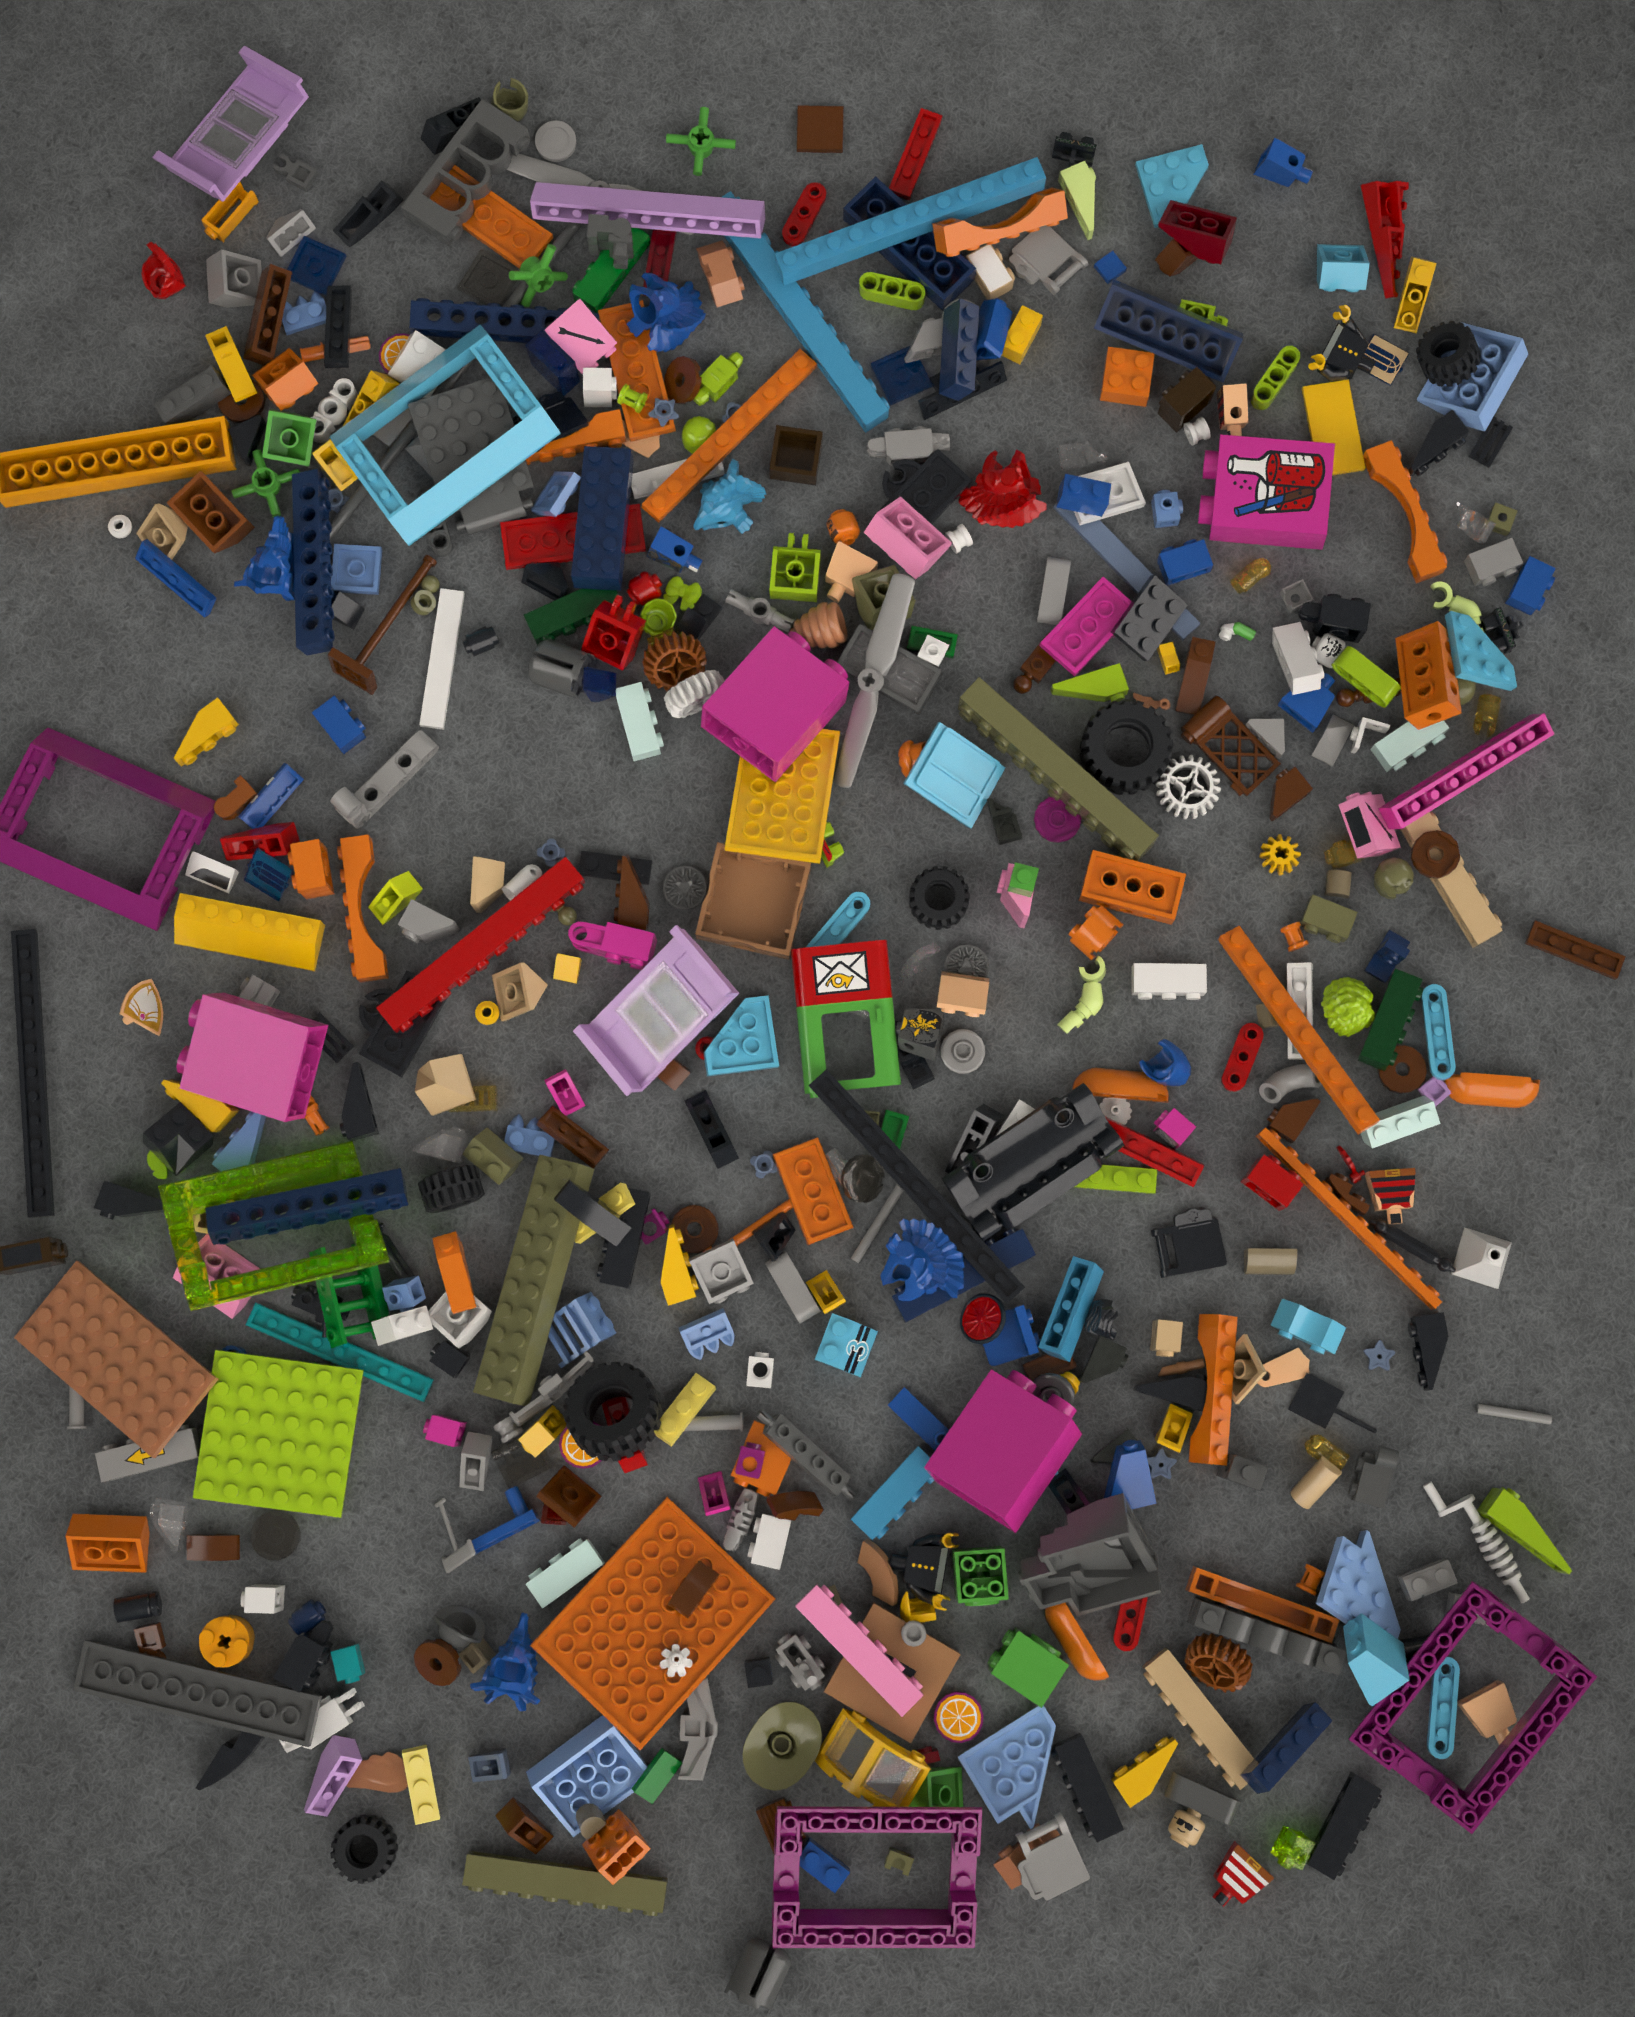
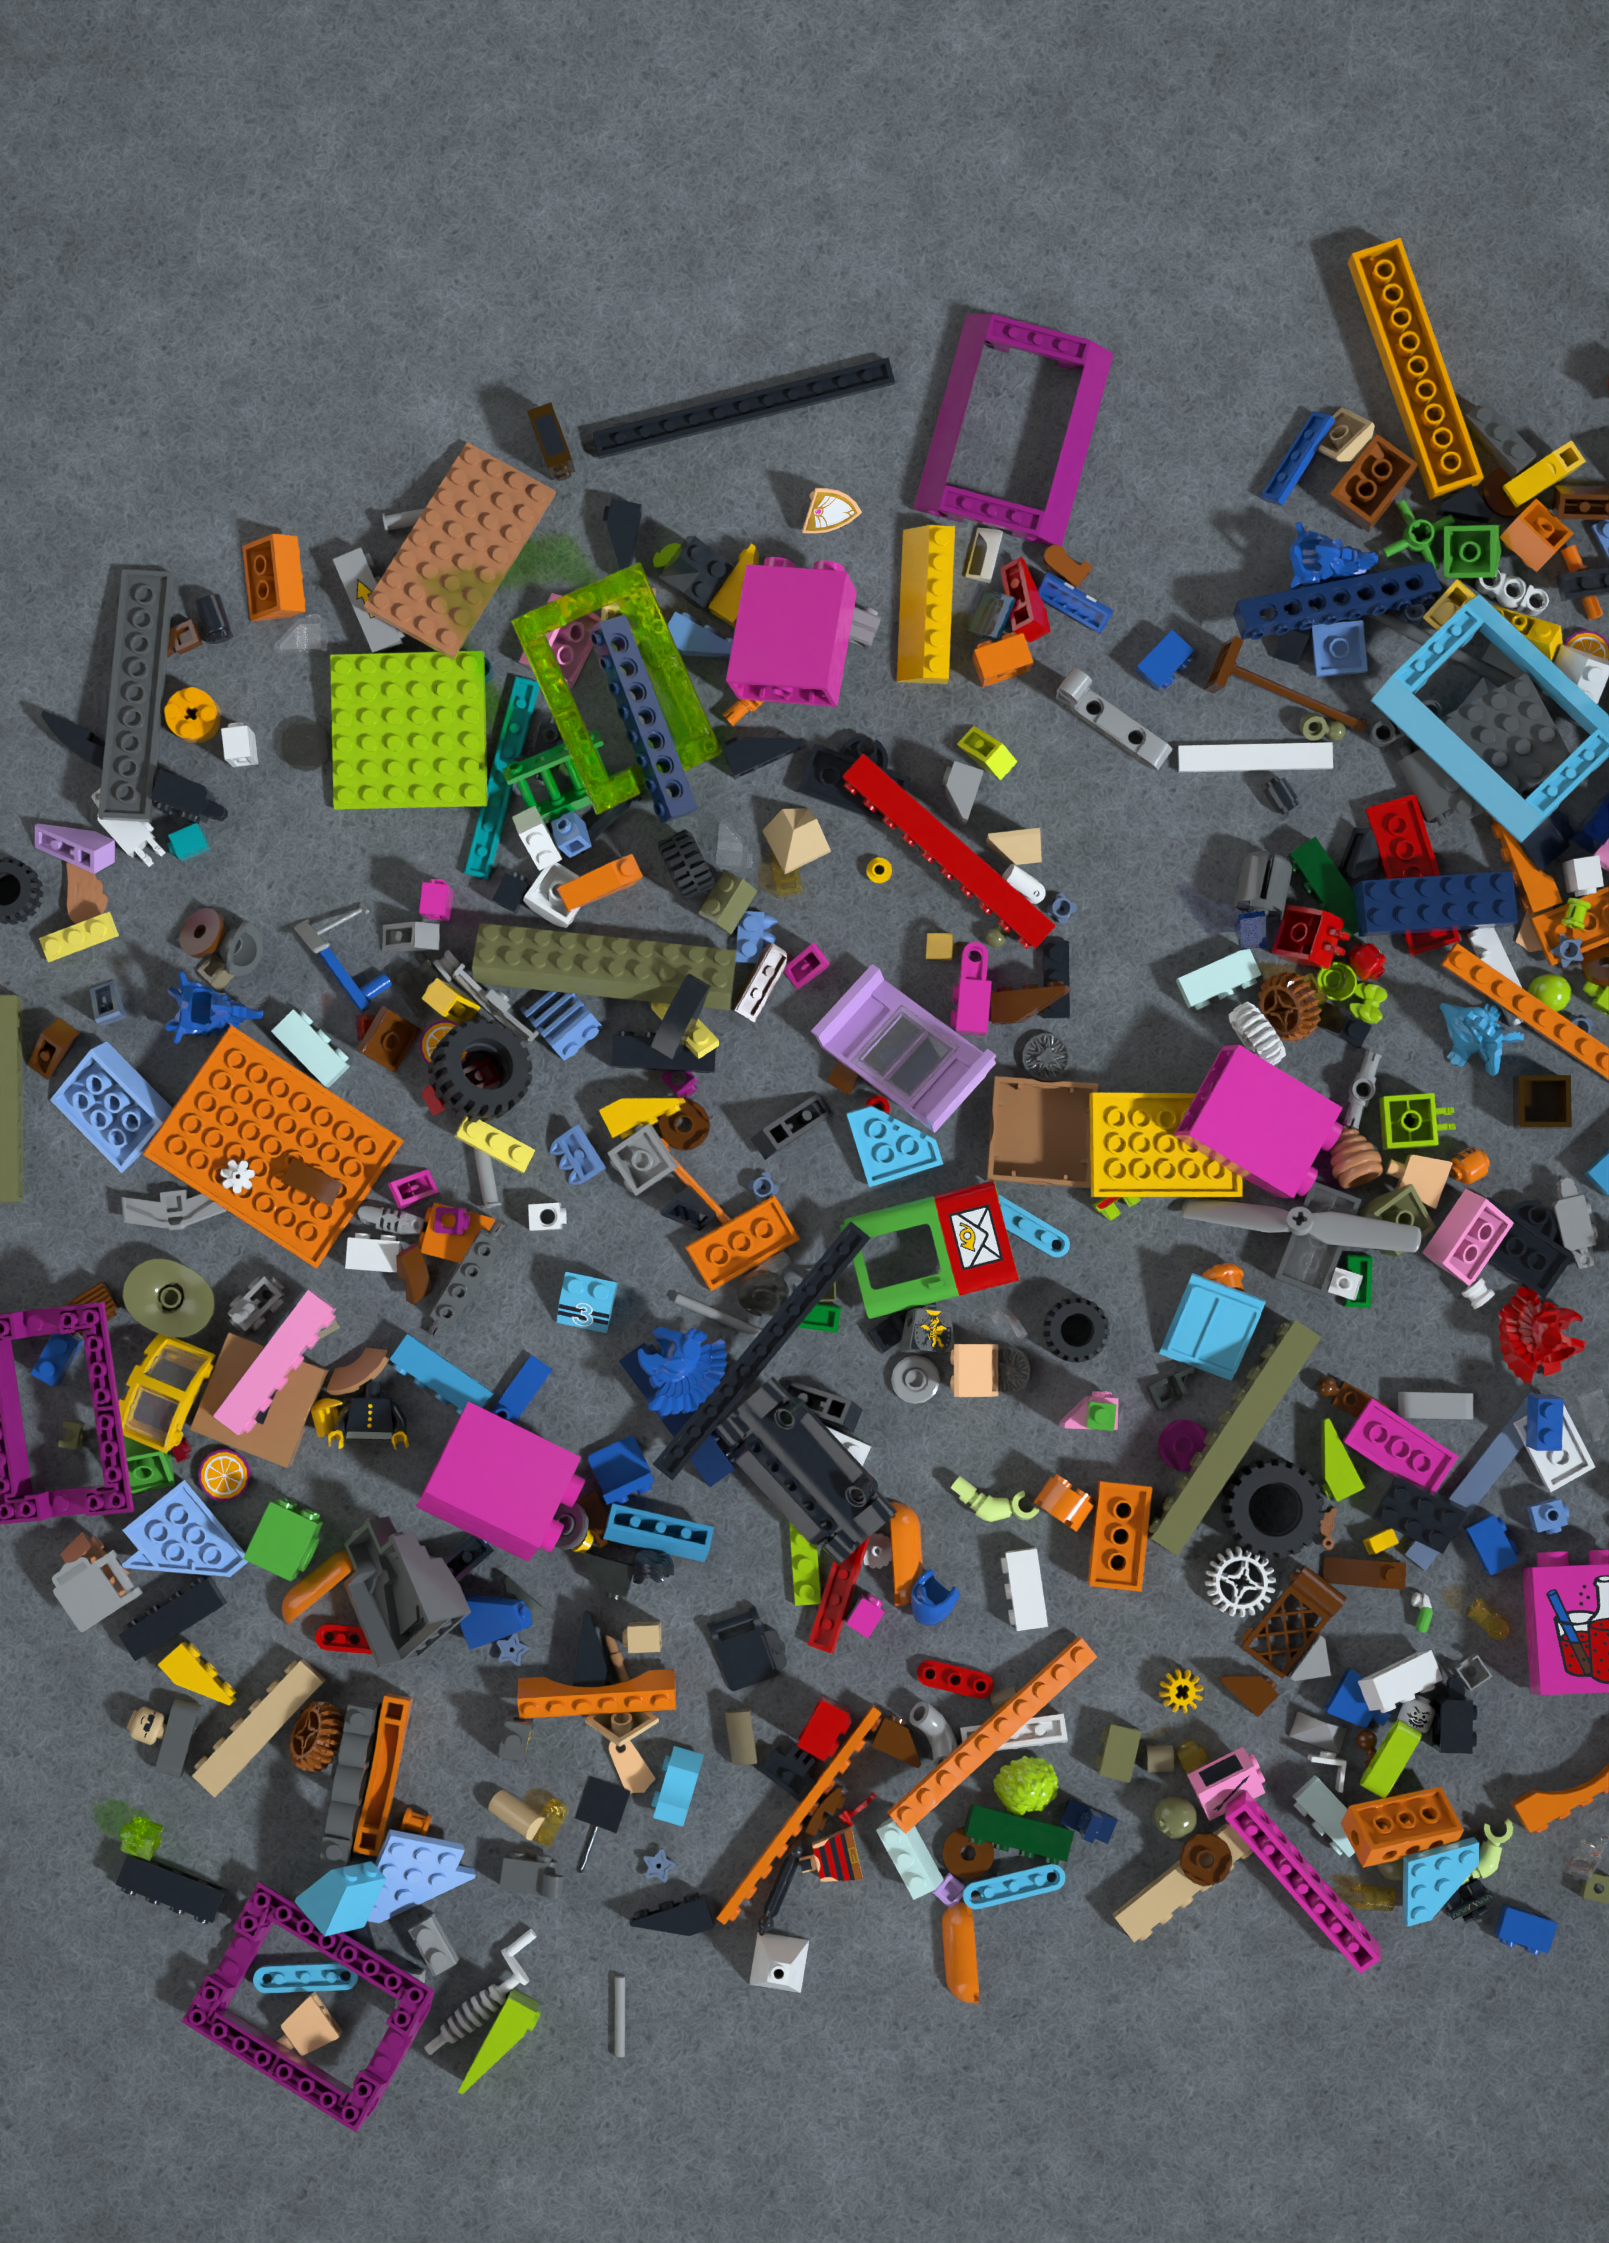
camera: 80 degrees right, 5 degrees up
white plate [108,515,132,538] -> none
yellow slope [174,697,239,767] -> none
reddish brown slope [187,1534,240,1561] -> none
dark blue brick [288,1599,326,1636] -> none
black tile [312,1012,354,1063] -> none
orange arch [337,834,389,982] -> none
tan slope [492,963,548,1021] -> none
medium blue plate [530,471,581,517] -> none
dark tan brick [576,1804,607,1840] -> none
orange brick [582,1809,650,1885] -> none
green tile [632,1748,682,1804] -> none
blue torso [647,527,703,573] -> none
black brick [744,1657,773,1688] -> none
light grey beam [764,1250,821,1324] -> none
yellow slope [806,1270,846,1315] -> none
light grey tile [901,1620,926,1647] -> none
bright green brick [952,1546,1009,1606] -> none
red wheel [960,1293,1006,1344] -> none
yellow slope [1155,1403,1193,1453] -> none
torso [1212,1841,1274,1907] -> none
dark blue brick [1240,1702,1332,1794] -> none
orange bush [1280,922,1309,952] -> none
light grey brick [1464,538,1523,587] -> none
reddish brown plate [1525,920,1626,980] -> none
none -> black hinge [759,1743,817,1802]

